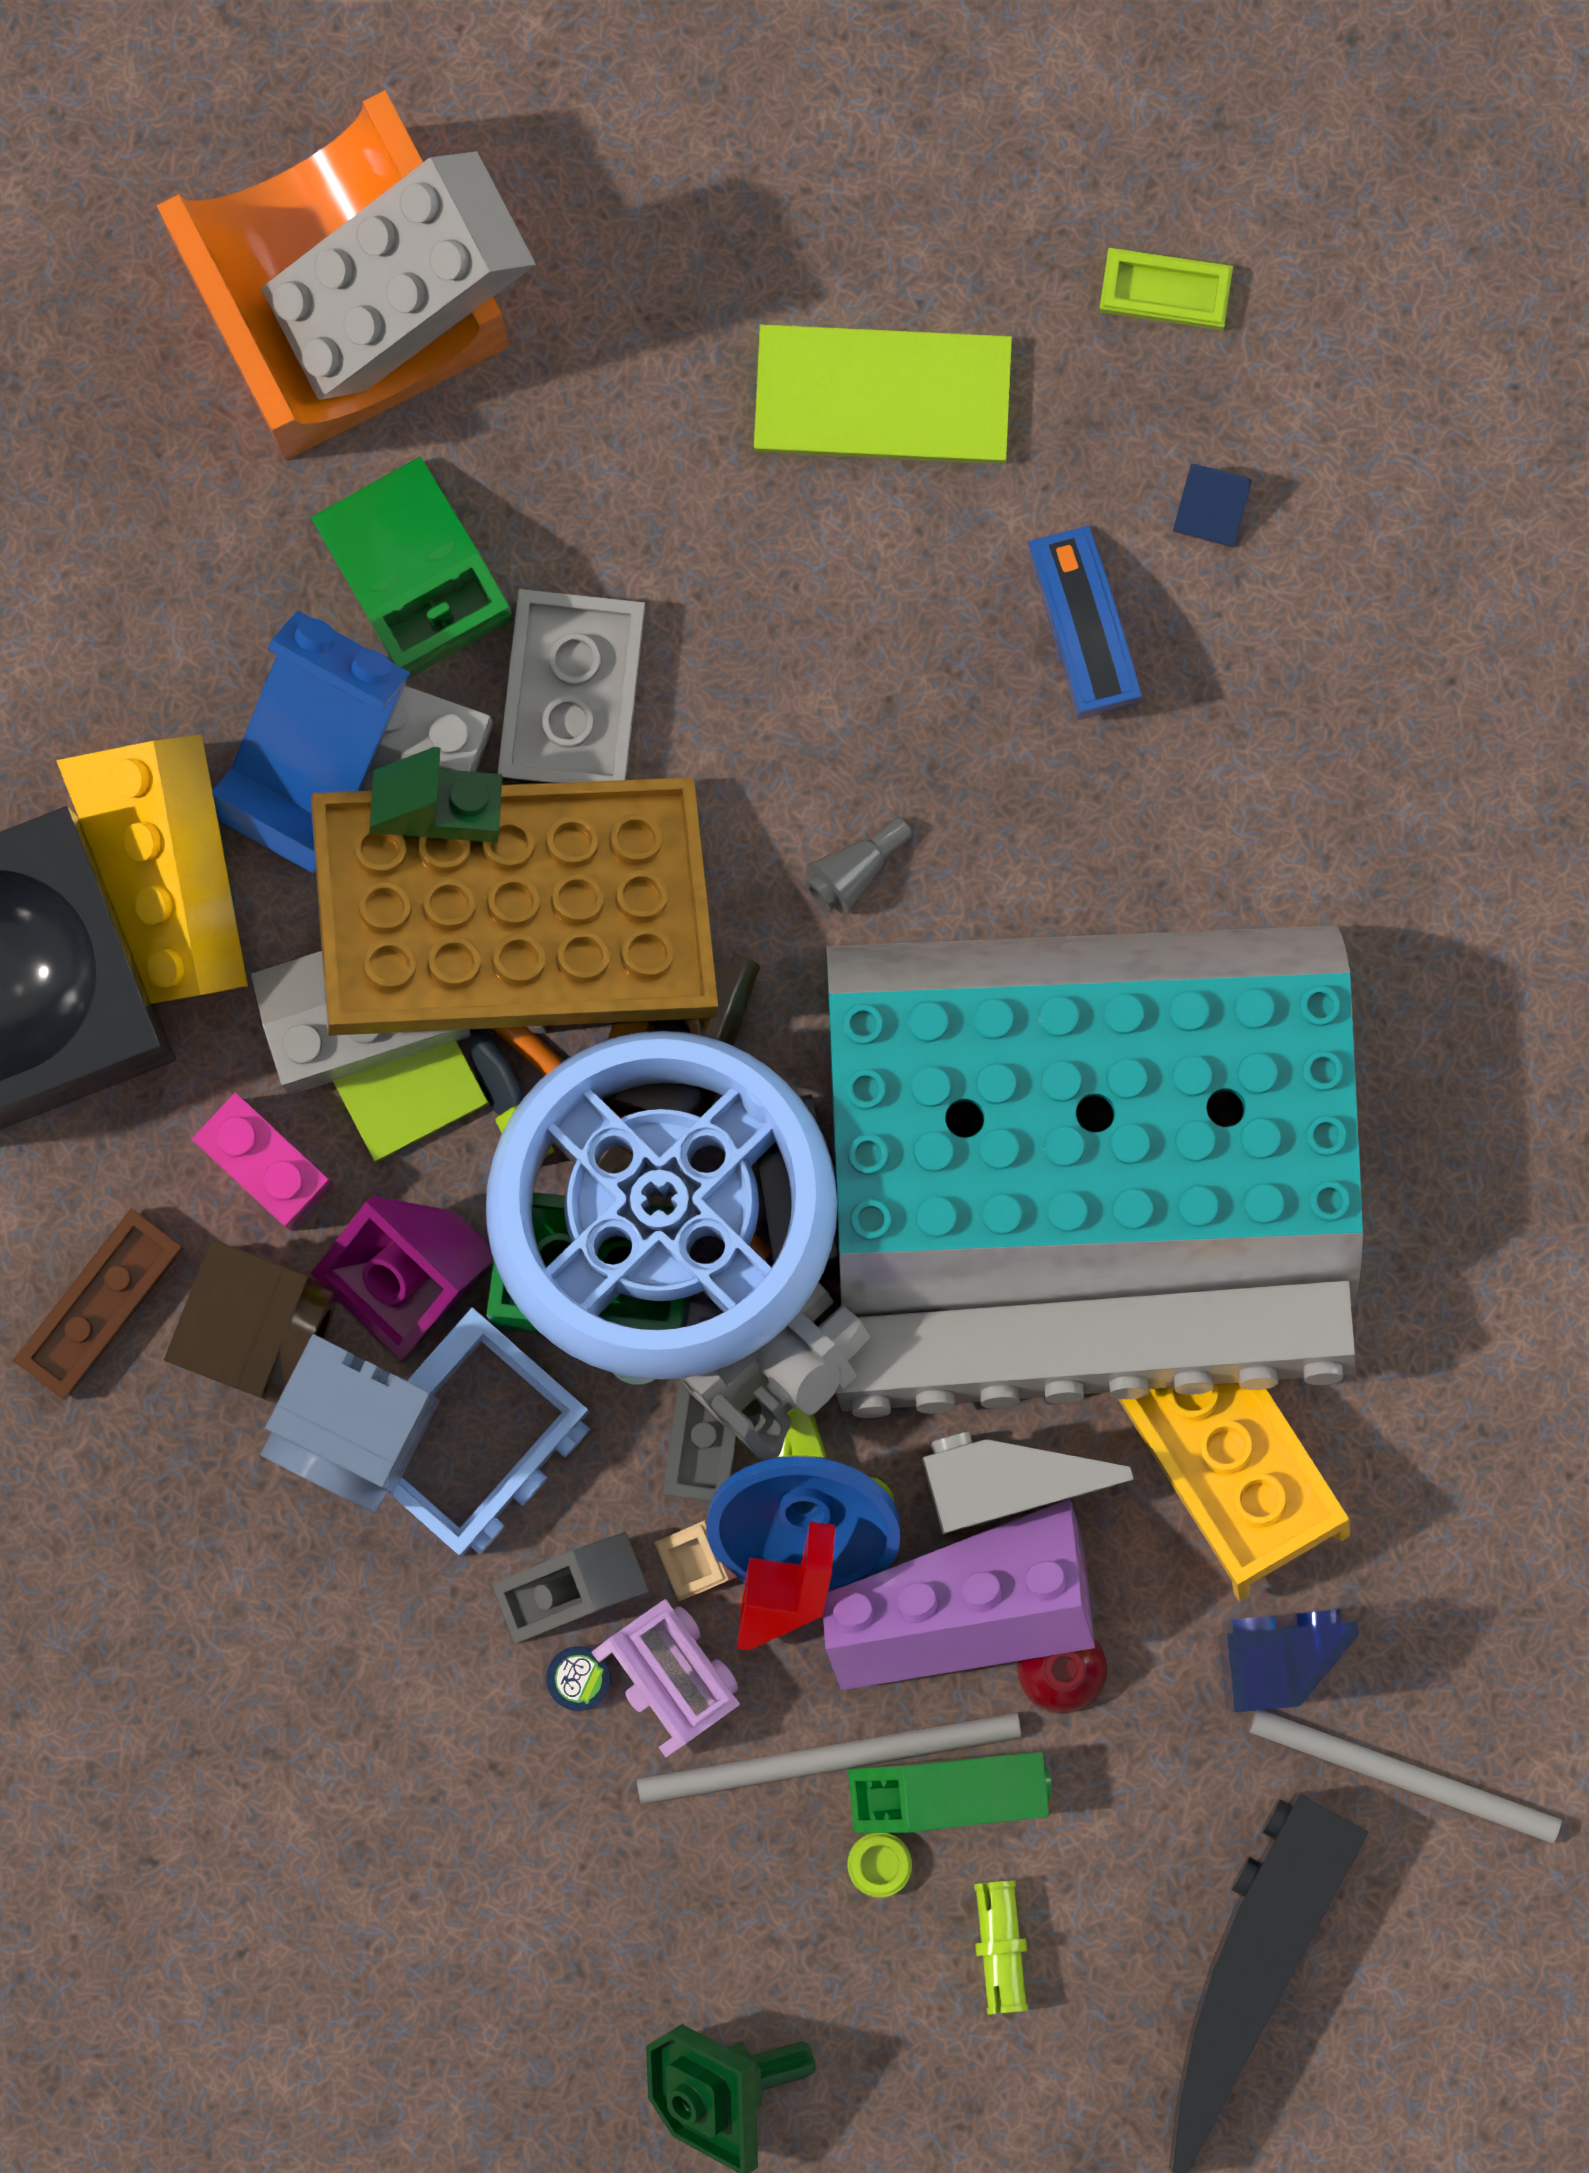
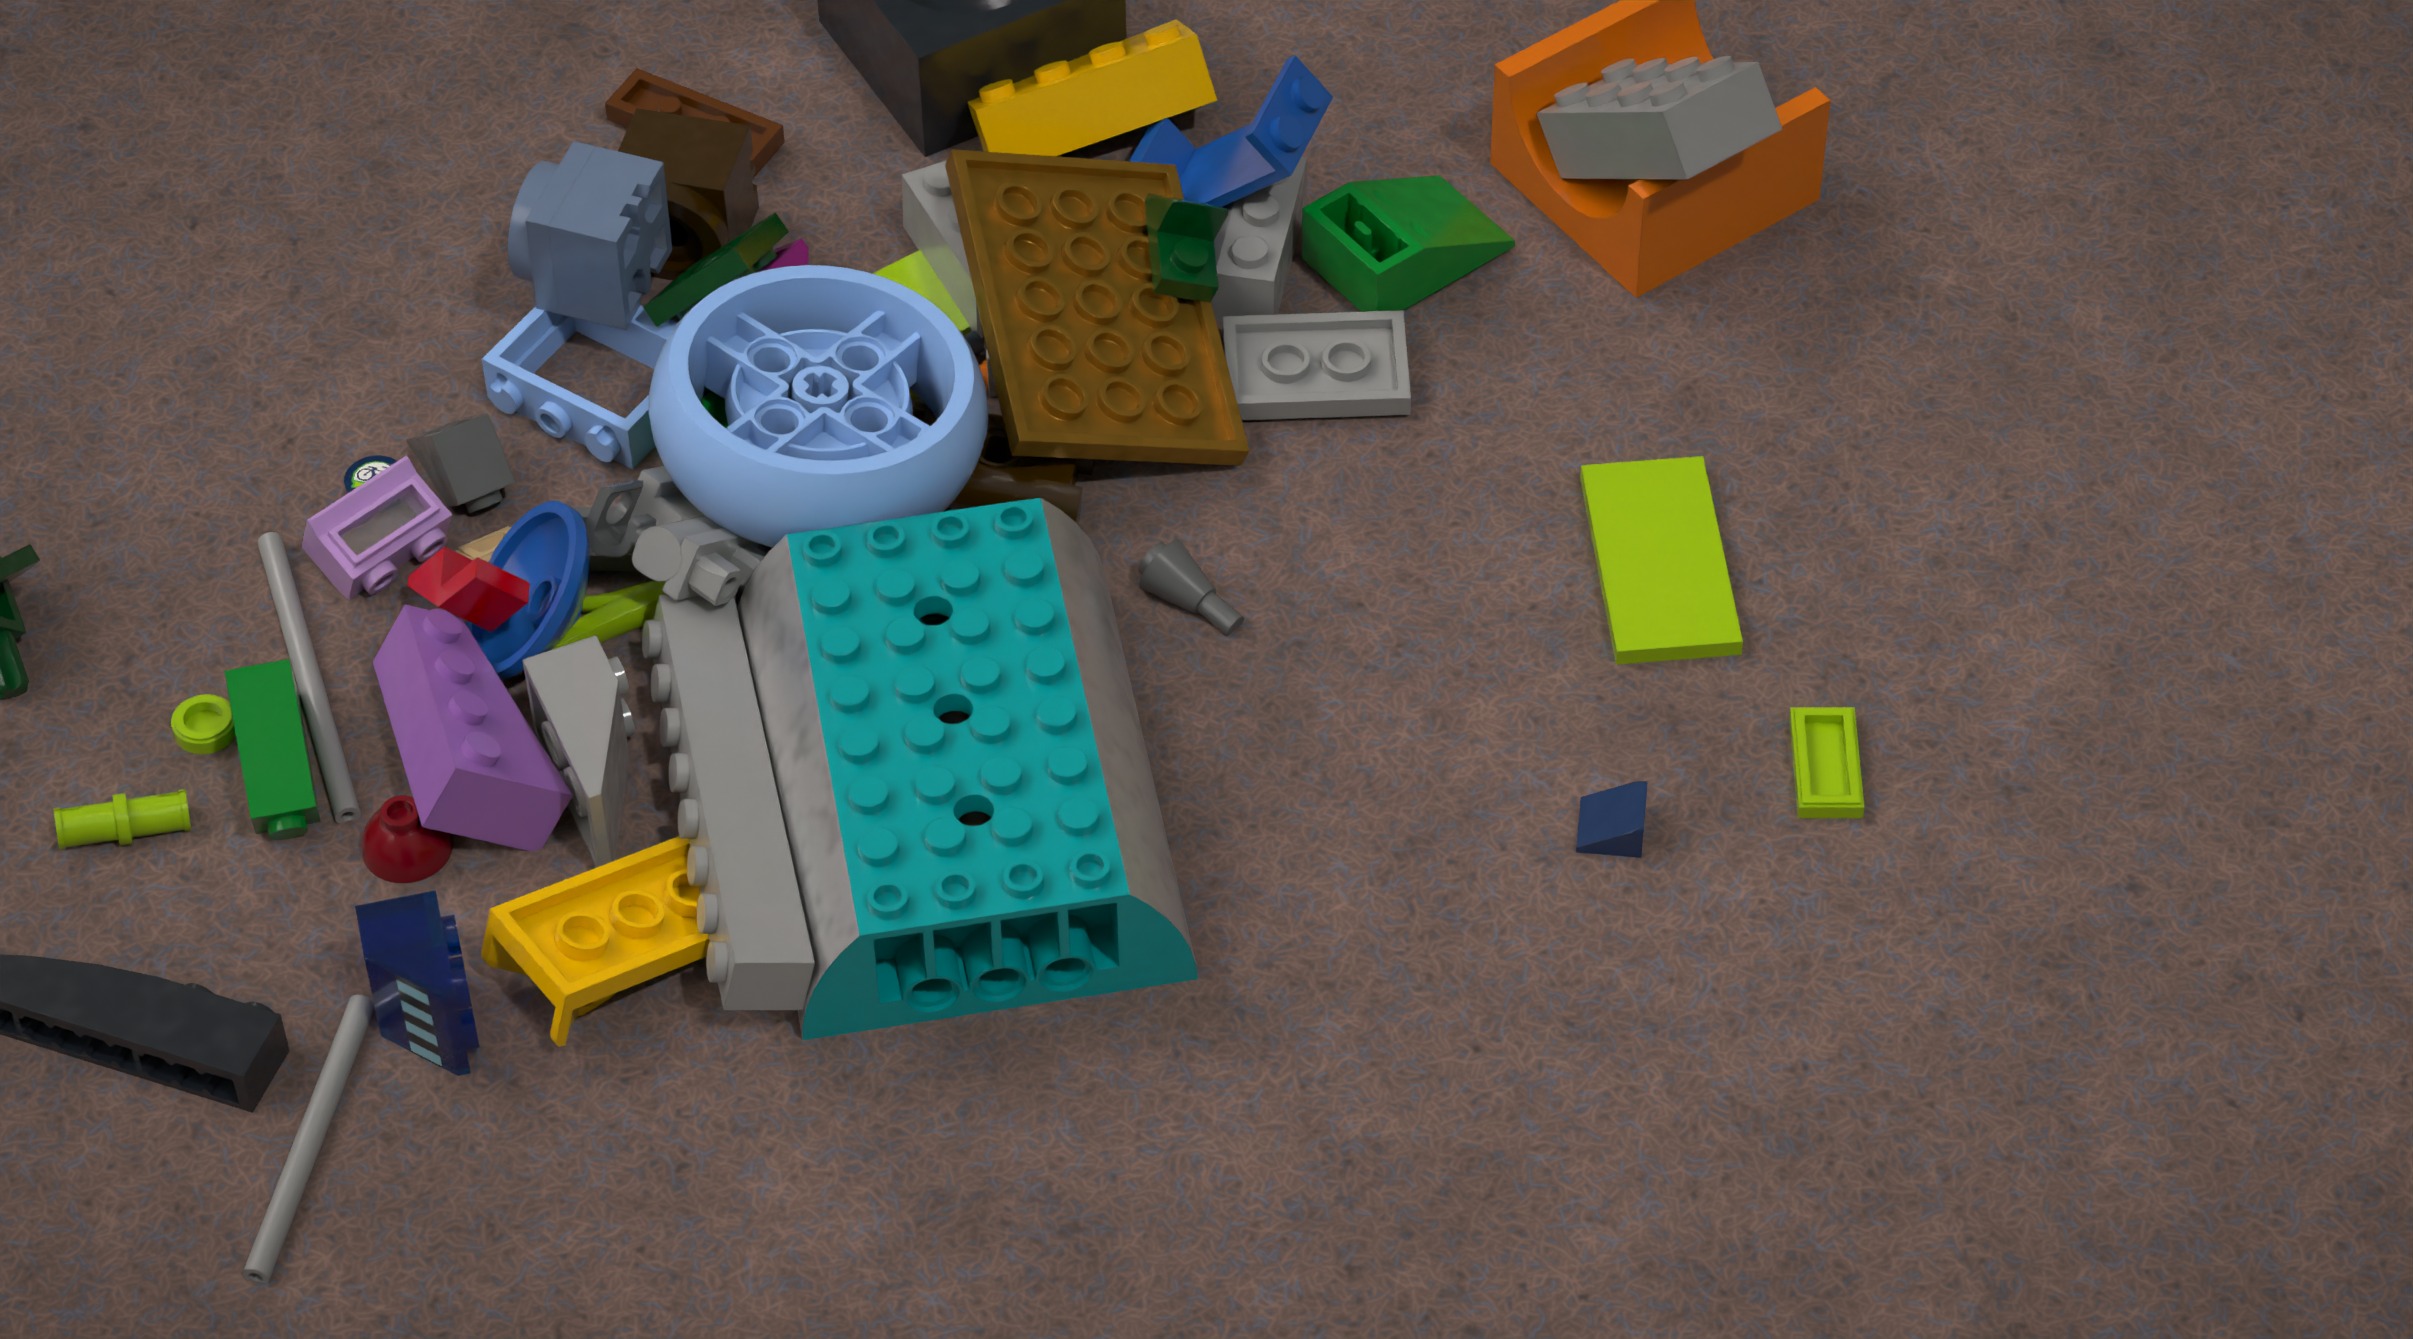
camera: 80 degrees right, 35 degrees down
dark pink brick [191,1092,334,1231] -> none
blue slope [1028,525,1142,720] -> none
none -> dark green plate [643,212,789,327]

